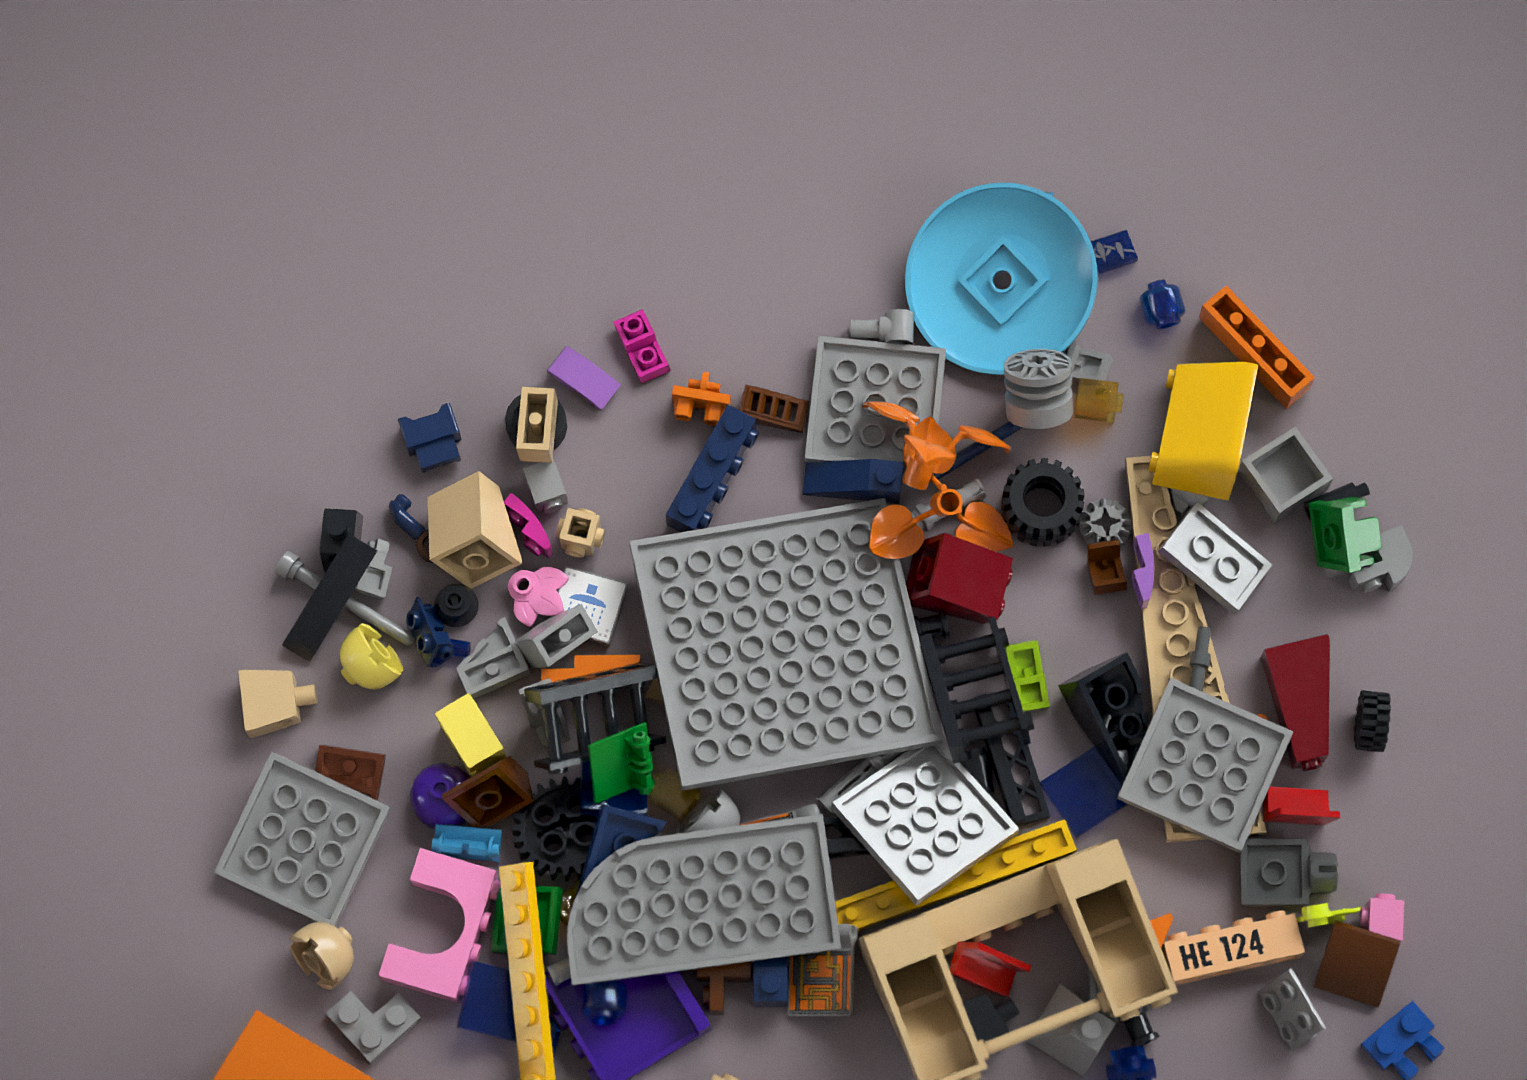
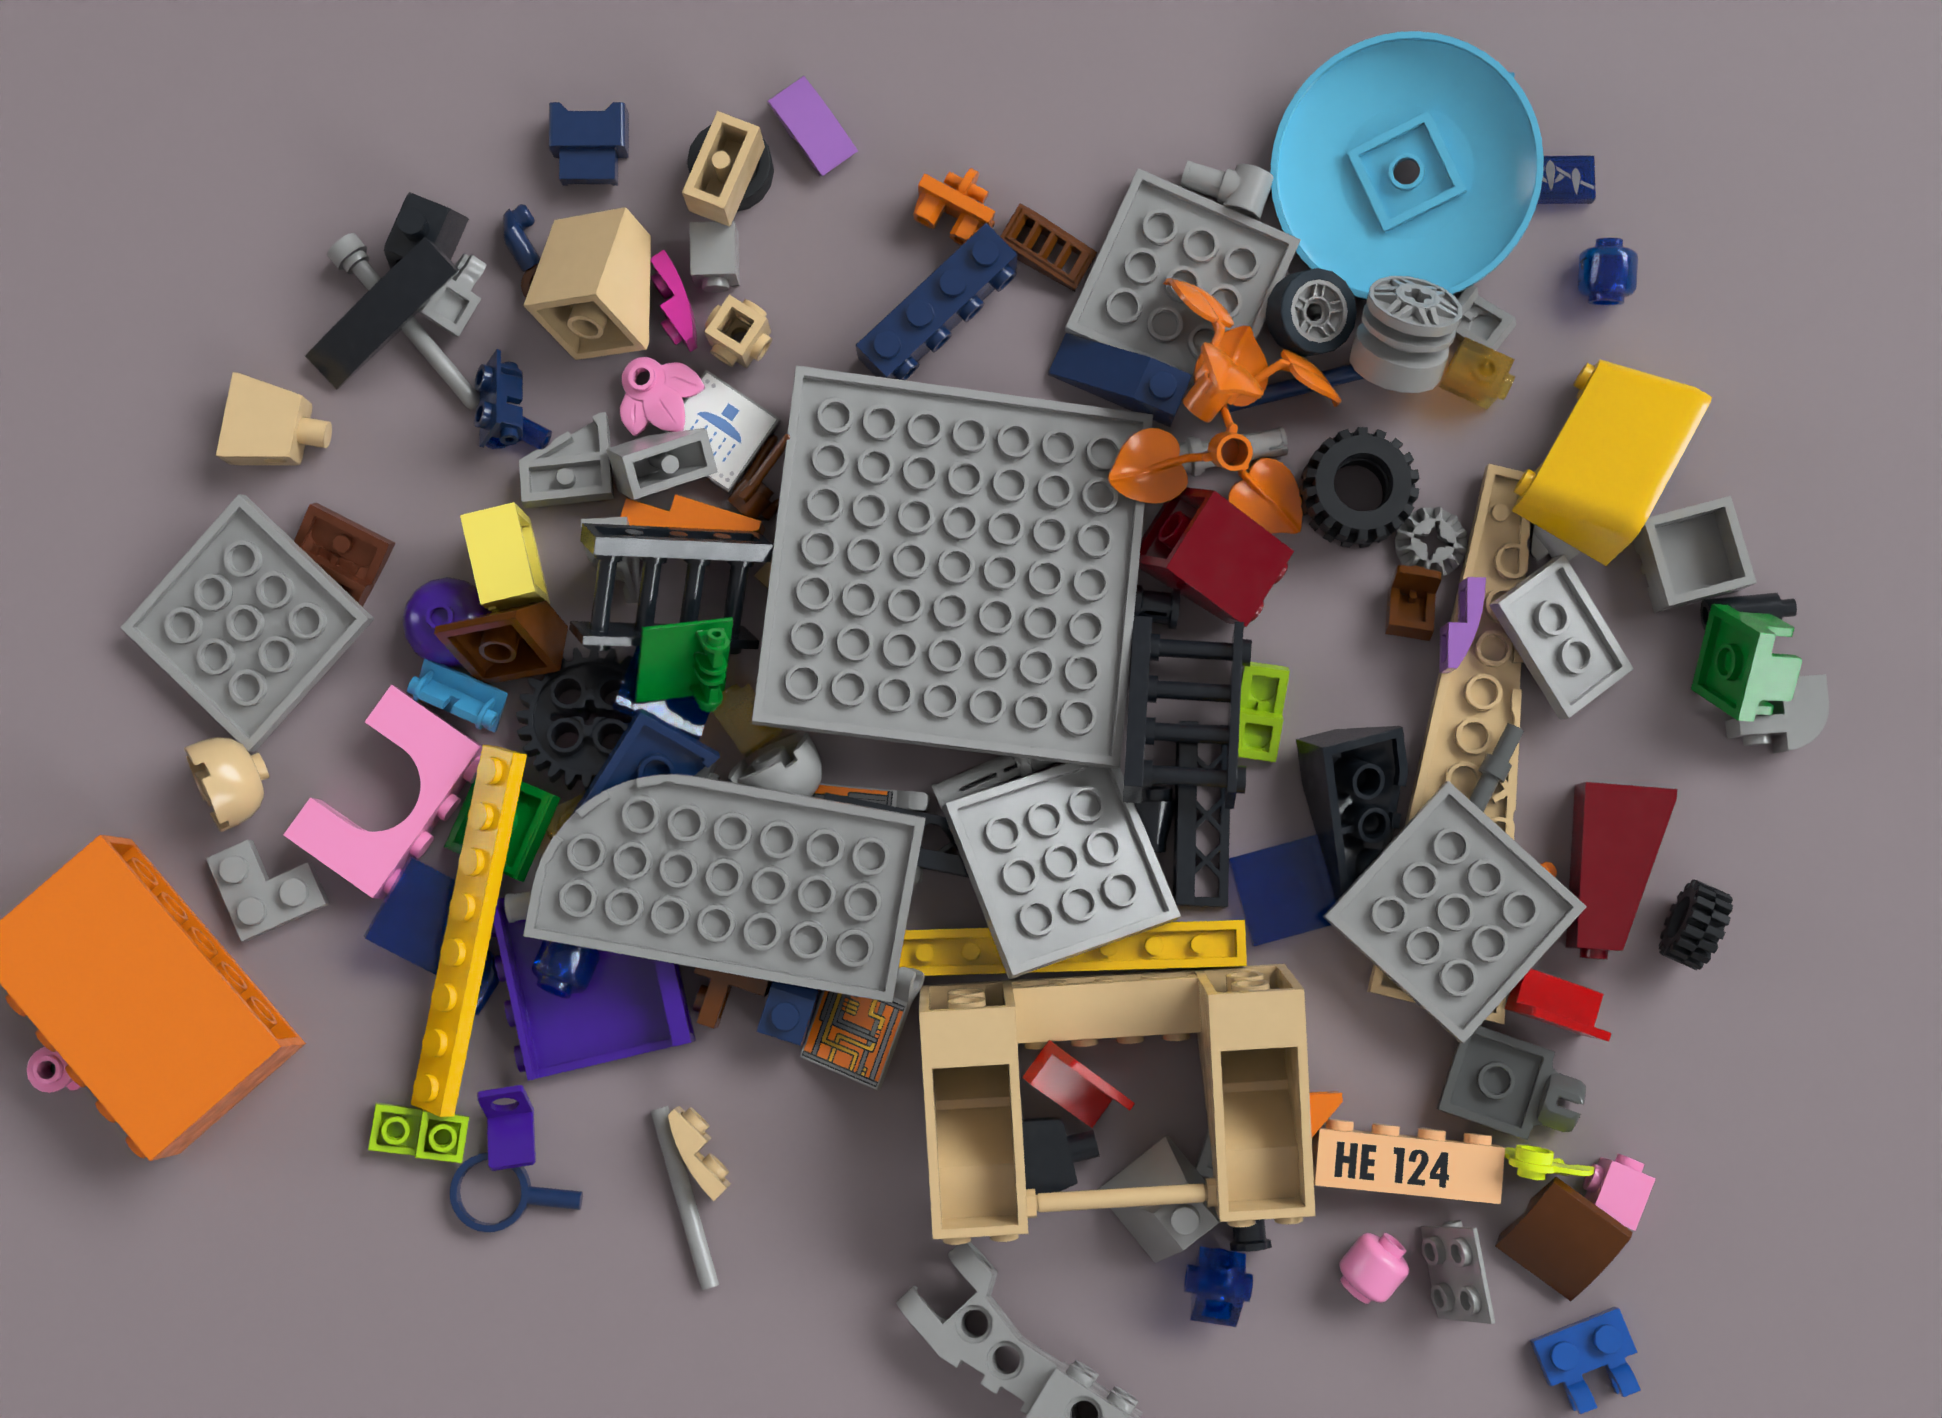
camera: 15 degrees right, 10 degrees up
light yellow cylinder [340,623,404,690] -> none
black cone [434,584,479,627] -> none
dark pink slope [614,309,670,384] -> none
orange brick [1199,285,1315,410] -> none
none -> reddish brown plant [727,434,790,521]
none -> wheel [1266,268,1357,357]
none -> bright pink head [1339,1233,1409,1304]

